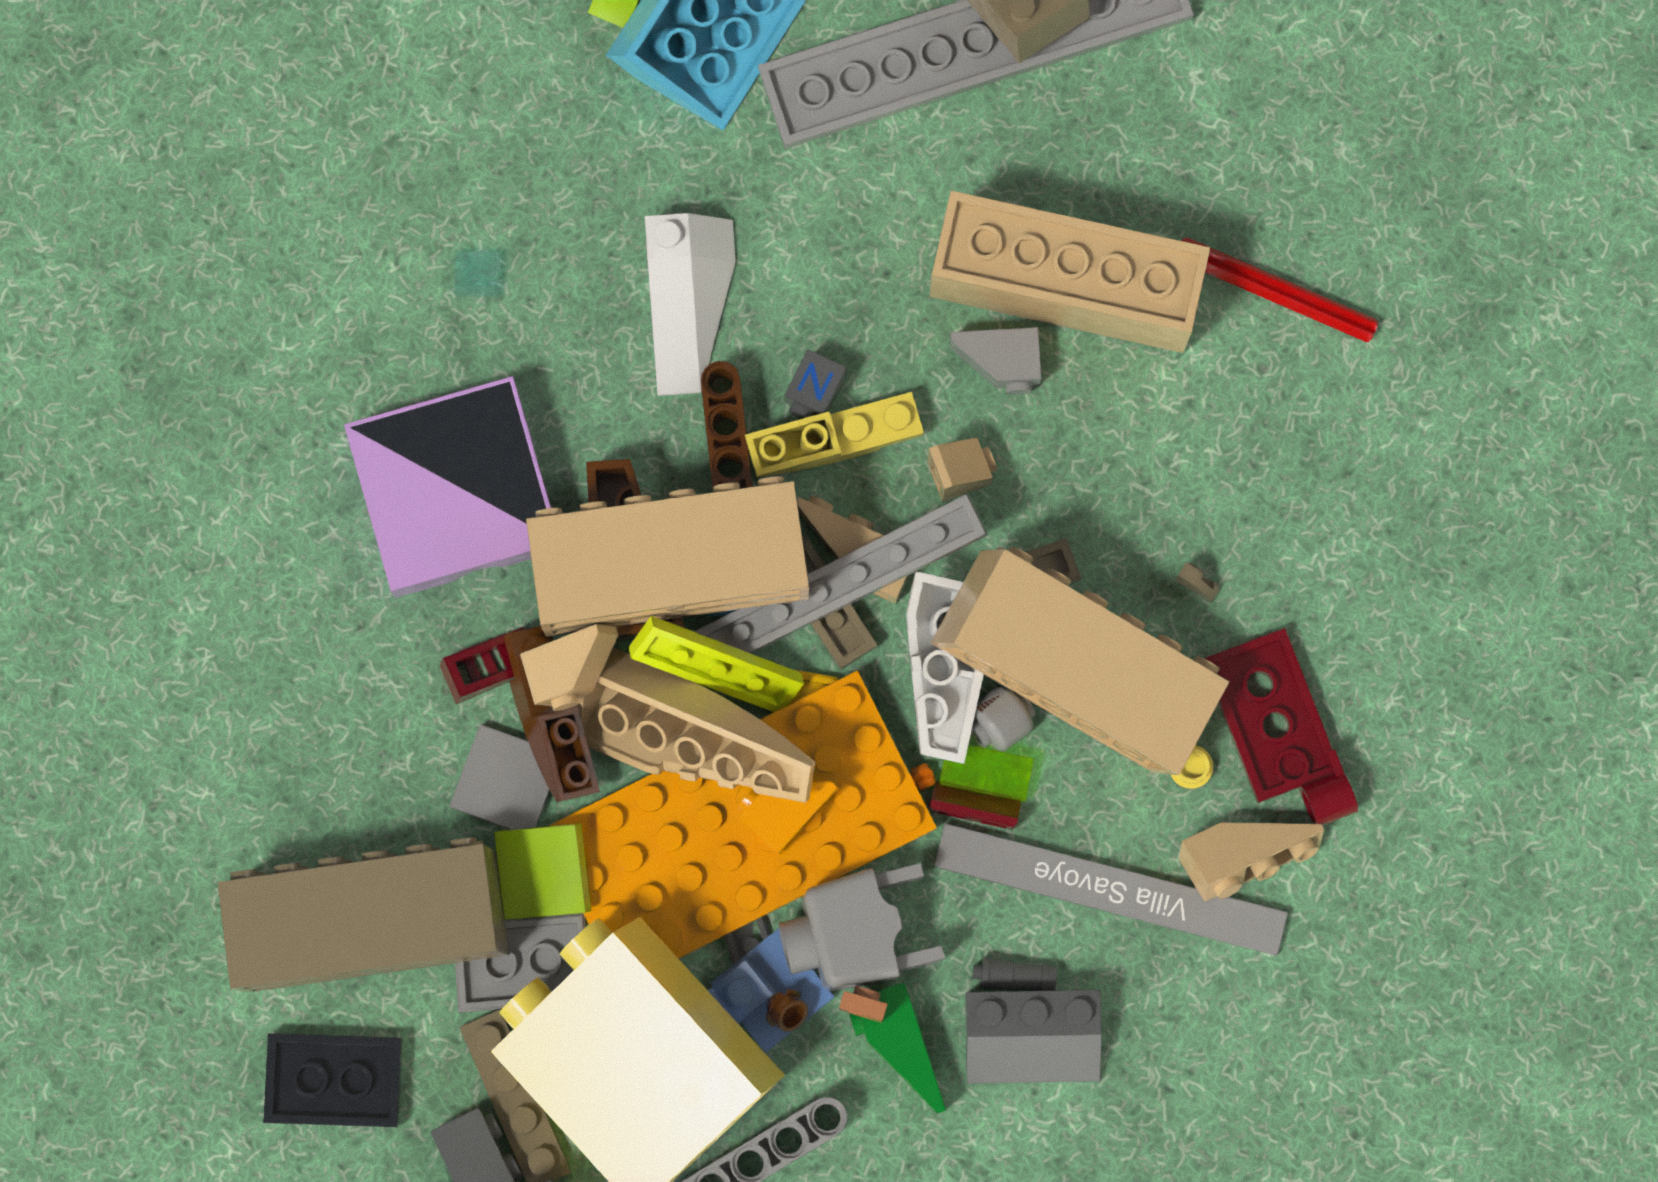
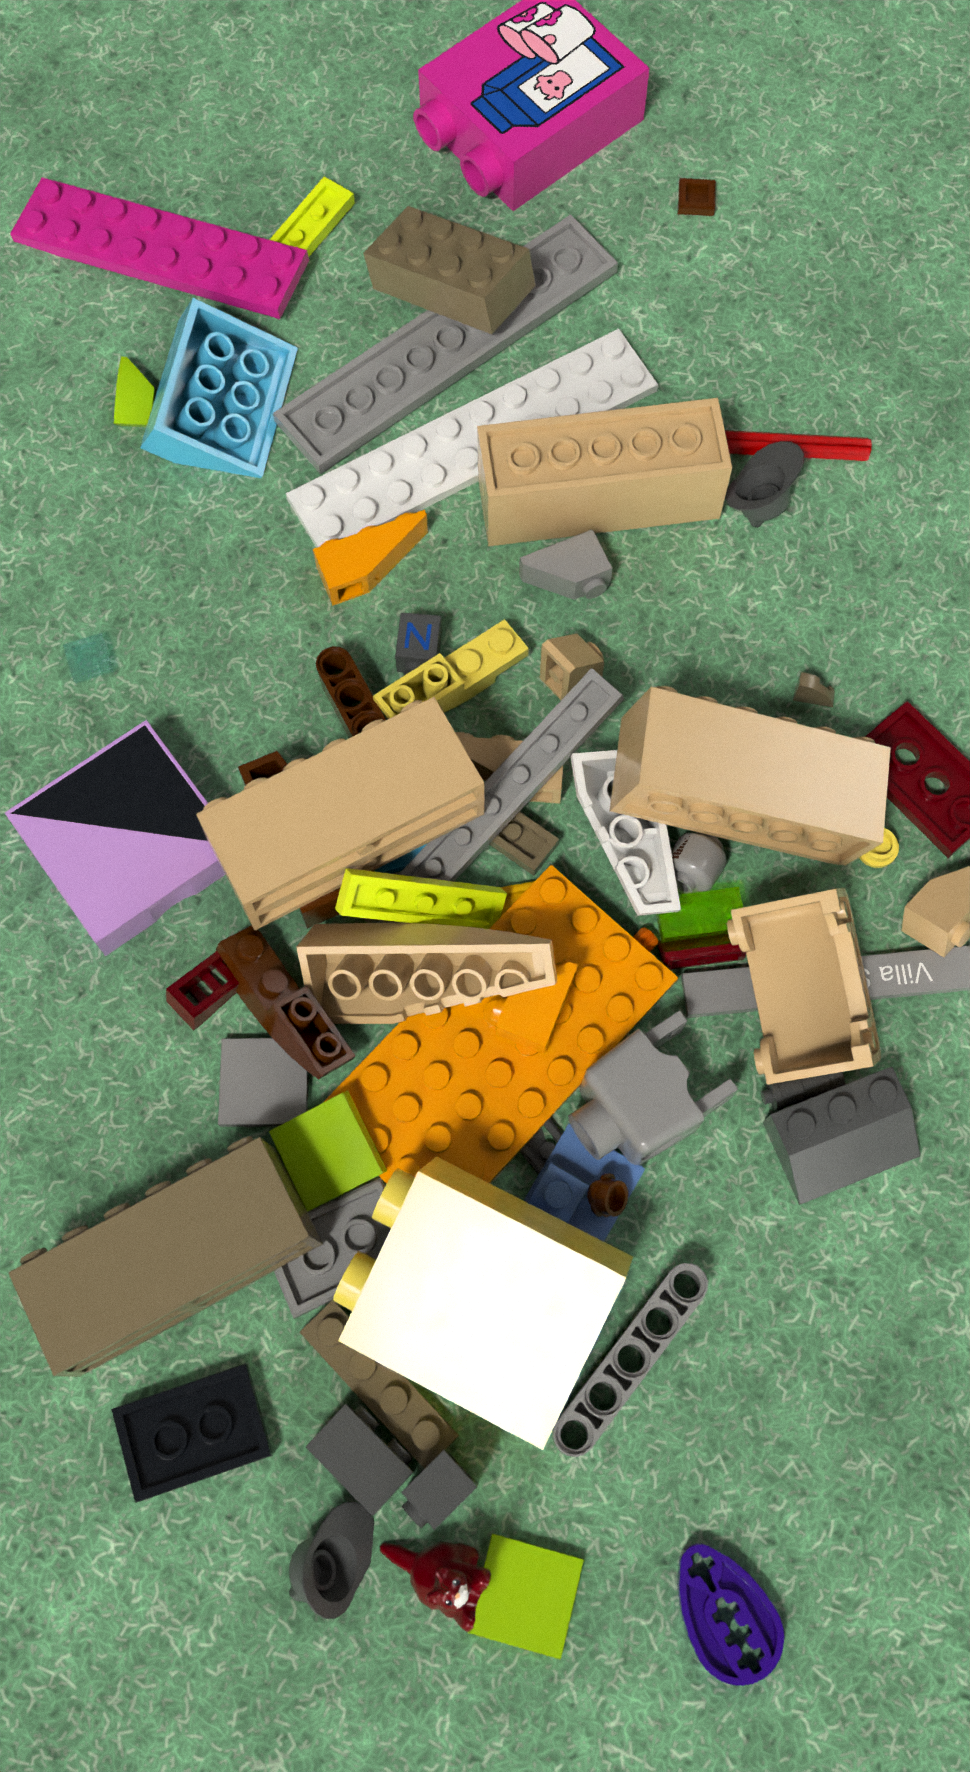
camera: 20 degrees left, 10 degrees down
tan slope [520,624,618,711] -> none
white wedge [645,213,736,396] -> none
nougat plate [839,986,887,1023] -> none
green slope [848,982,946,1114] -> none
none -> white plate [286,329,658,548]
none -> light orange slope [313,509,428,606]
none -> dark grey piece [725,441,804,528]
none -> tan windscreen [727,888,881,1085]

